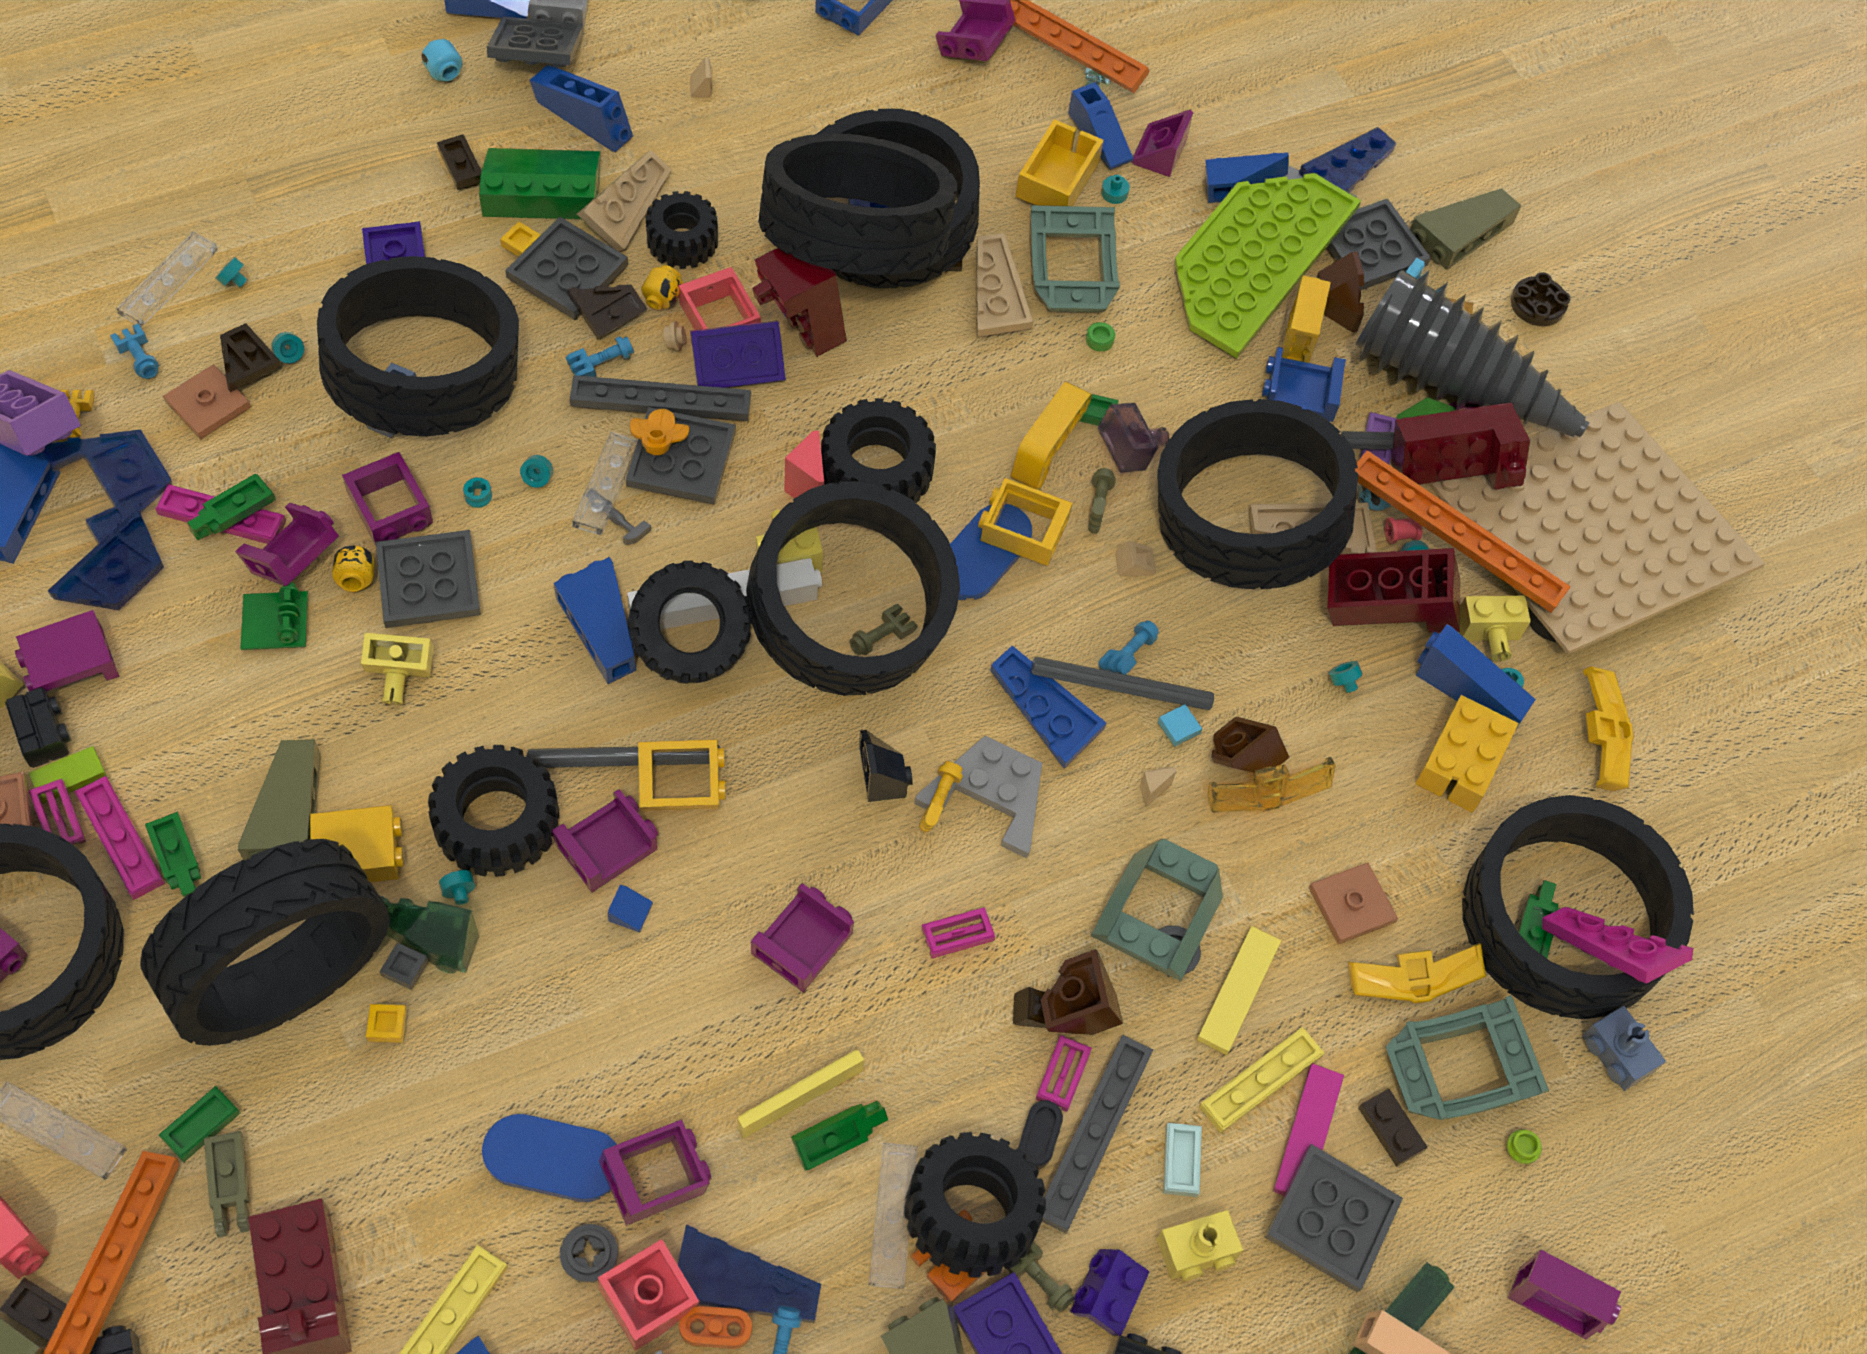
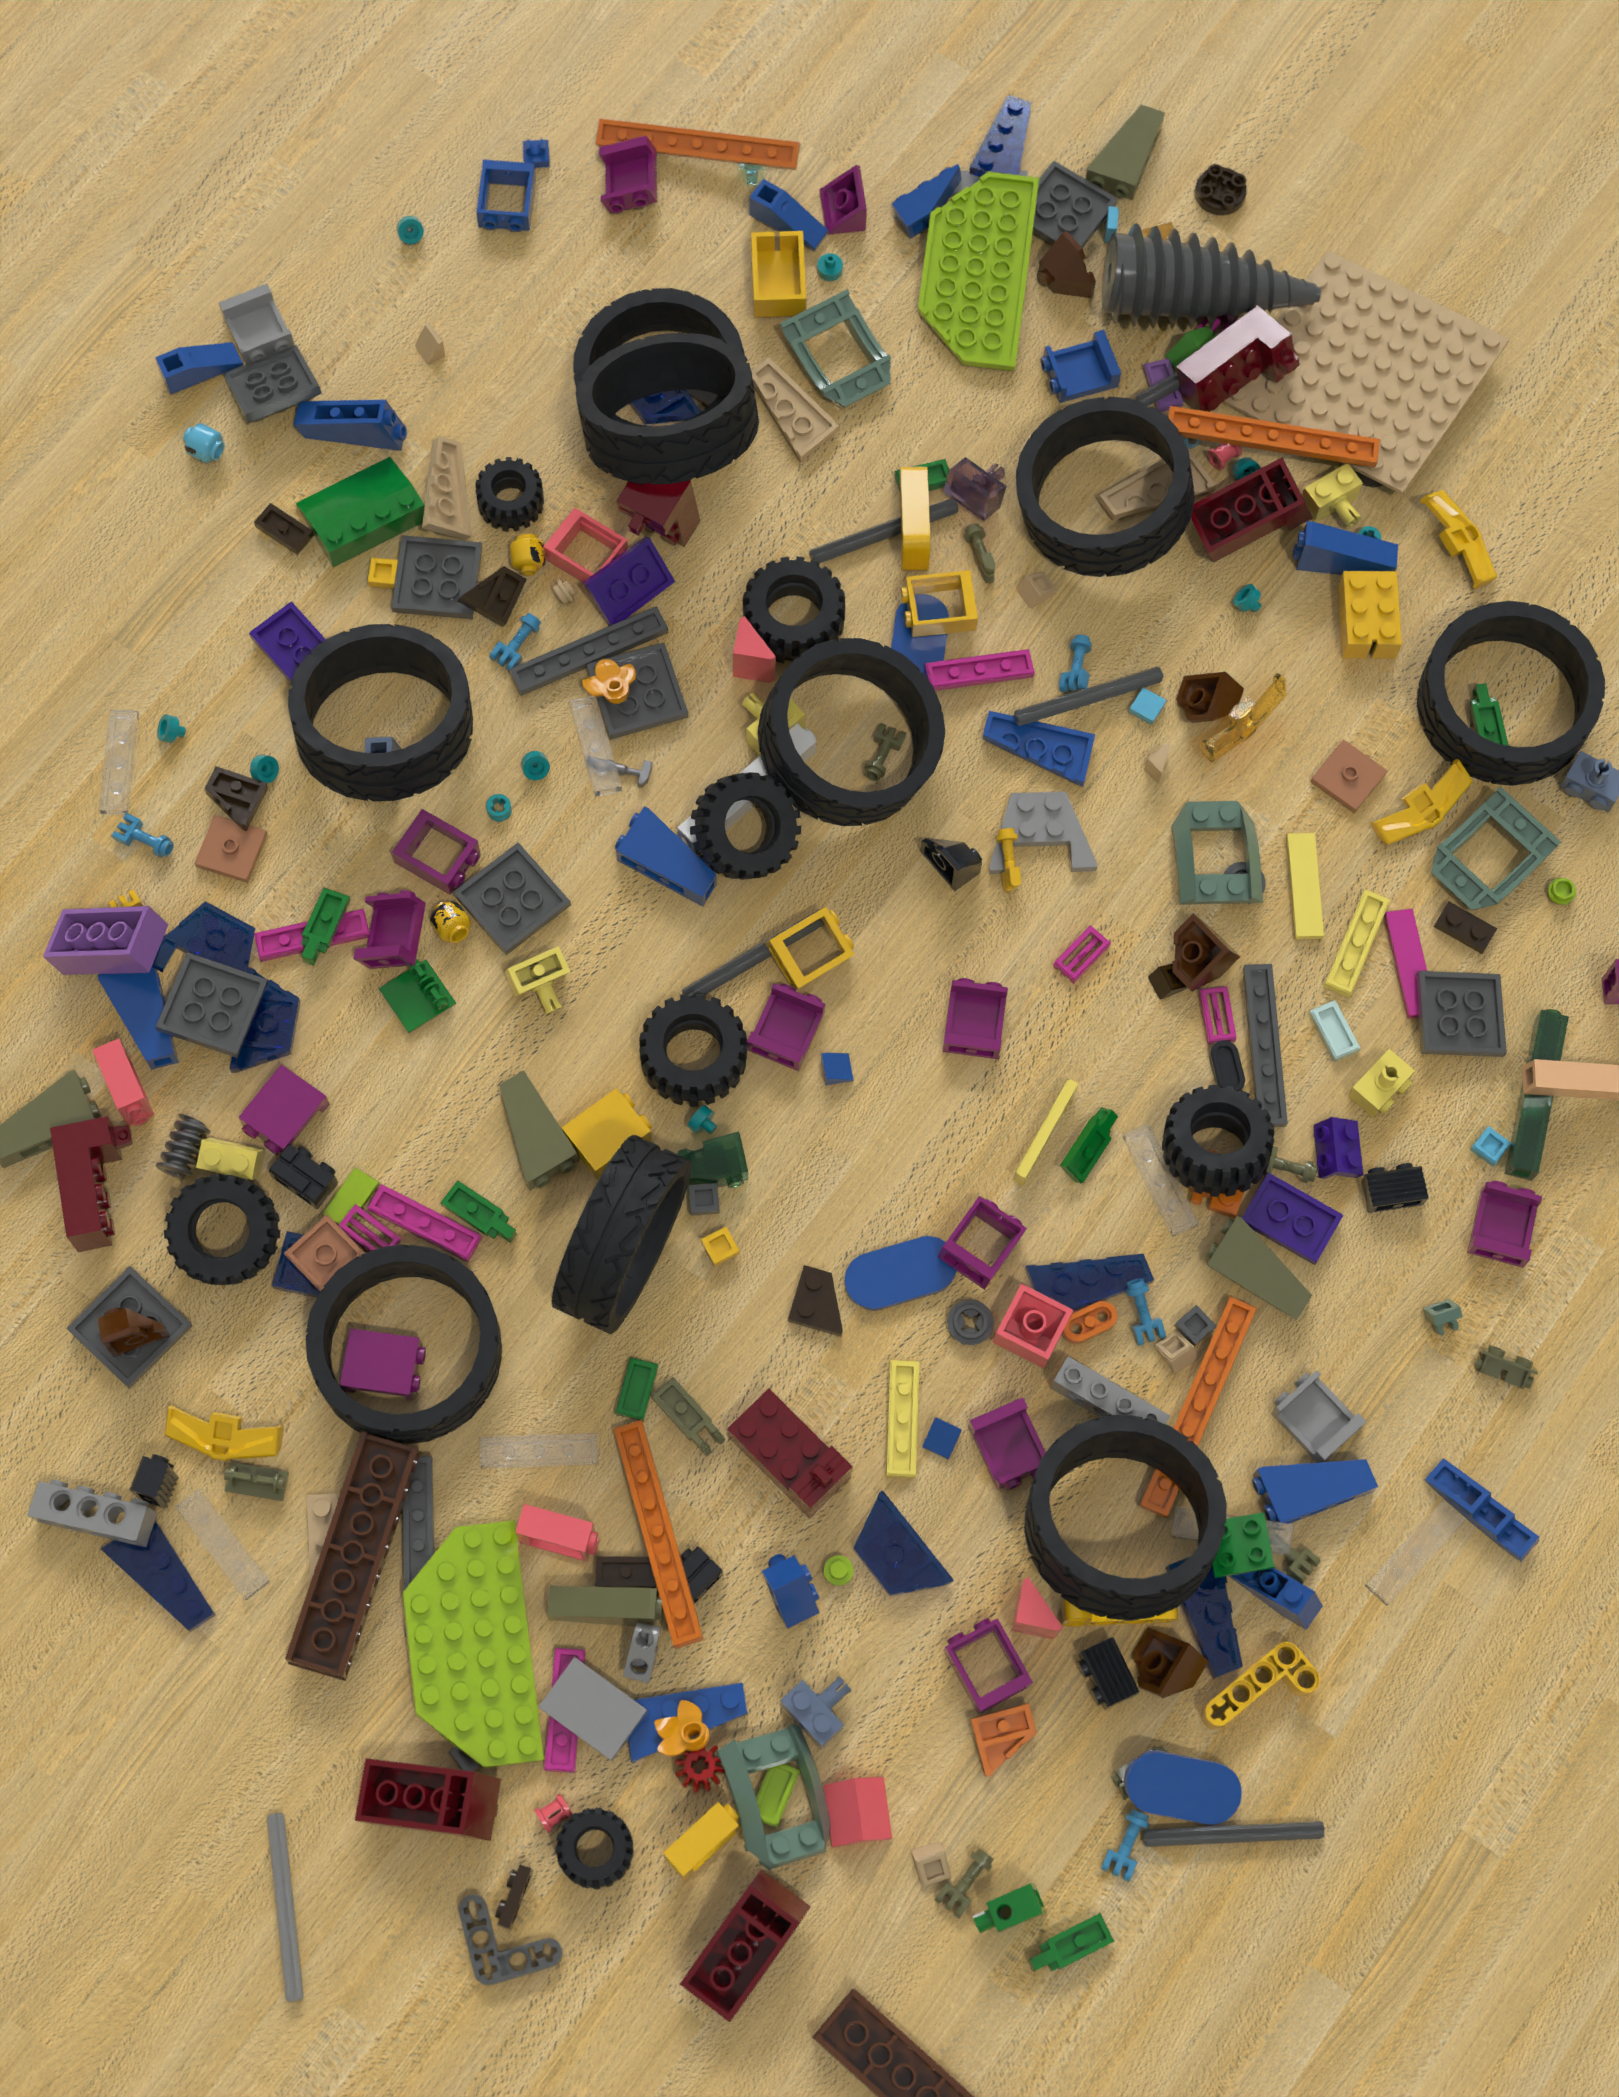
camera: 25 degrees left, 10 degrees up
bright green tile [1086,322,1115,351] -> none
yellow window [1282,275,1331,363] -> none
dark pink wing [1542,906,1693,984] -> none
none -> dark grey plate [156,952,268,1058]
none -> dark brown wing [788,1265,843,1337]
none -> dark grey axle [809,498,958,563]
none -> dark pink tile [924,649,1035,691]

